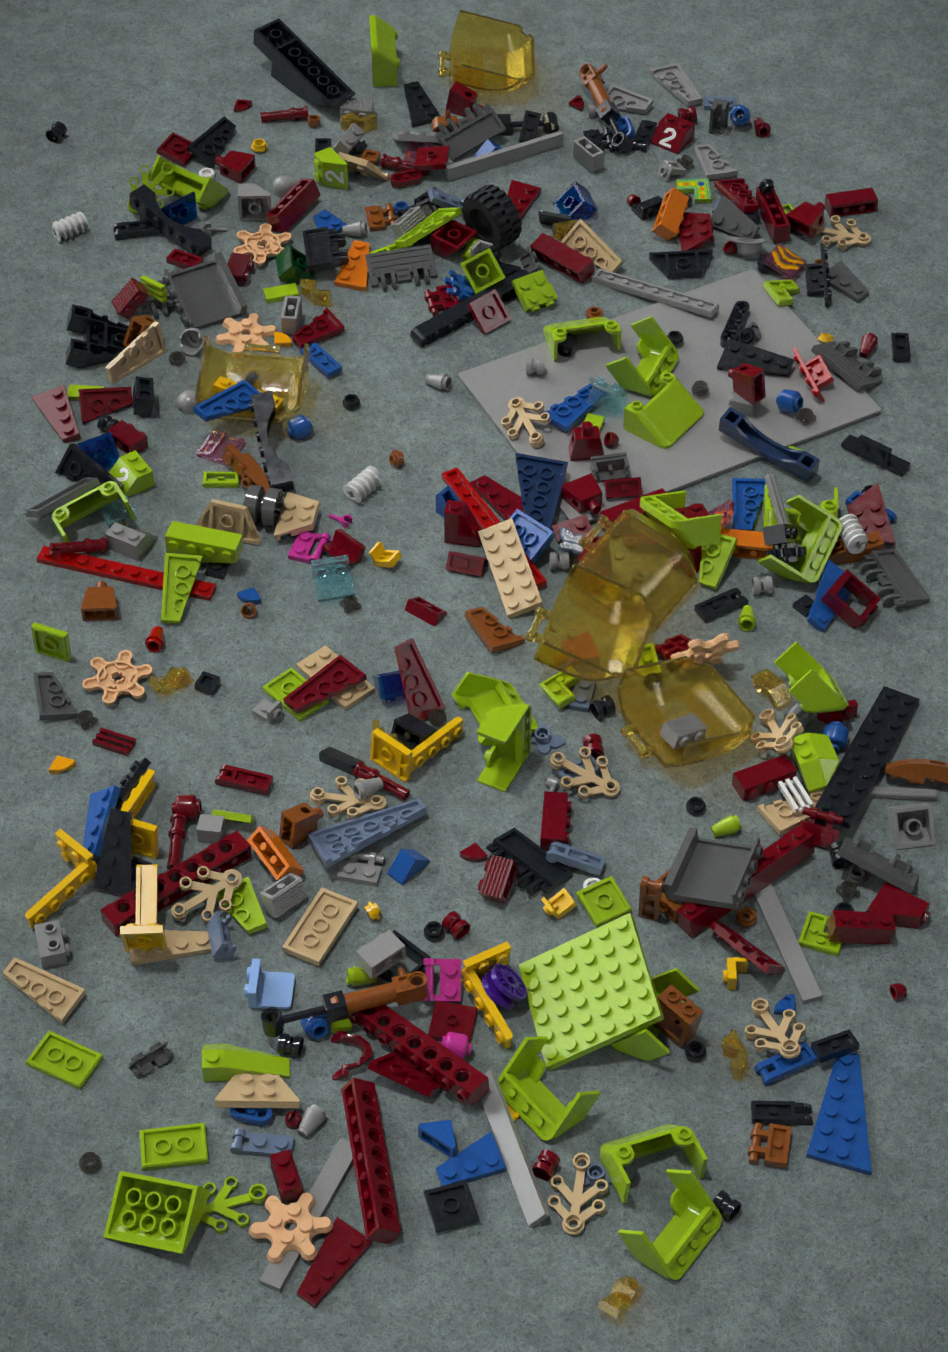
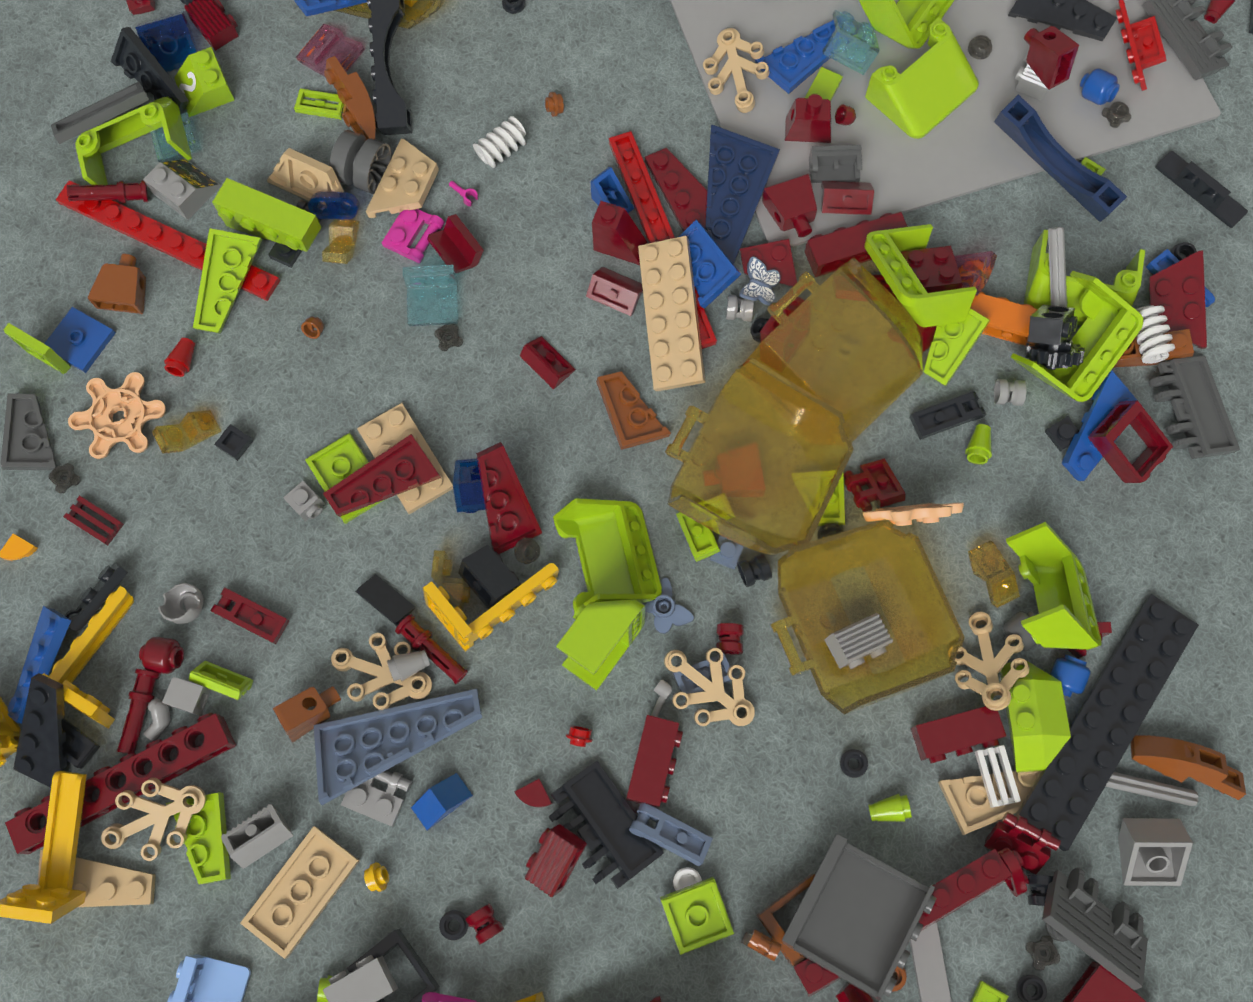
camera: 10 degrees right, 25 degrees up
sand blue hinge [207,911,236,960] -> none
blue tile [237,587,261,604] -> none
orange brick [247,826,304,881] -> none
blue head [286,414,313,440] -> none
yellow bracket [369,542,402,568] -> none
yellow bracket [541,888,577,919] -> none
blue wing [732,478,766,531] -> none
none -> blue plate [44,307,115,373]
none -> light grey arm [143,698,171,741]
none -> light grey hair [158,583,204,624]
none -> clear blue plate [308,192,360,219]
none -> clear yellow slope [322,216,360,264]
none -> red plate [566,726,593,747]
none -> dark red plate [997,847,1029,897]

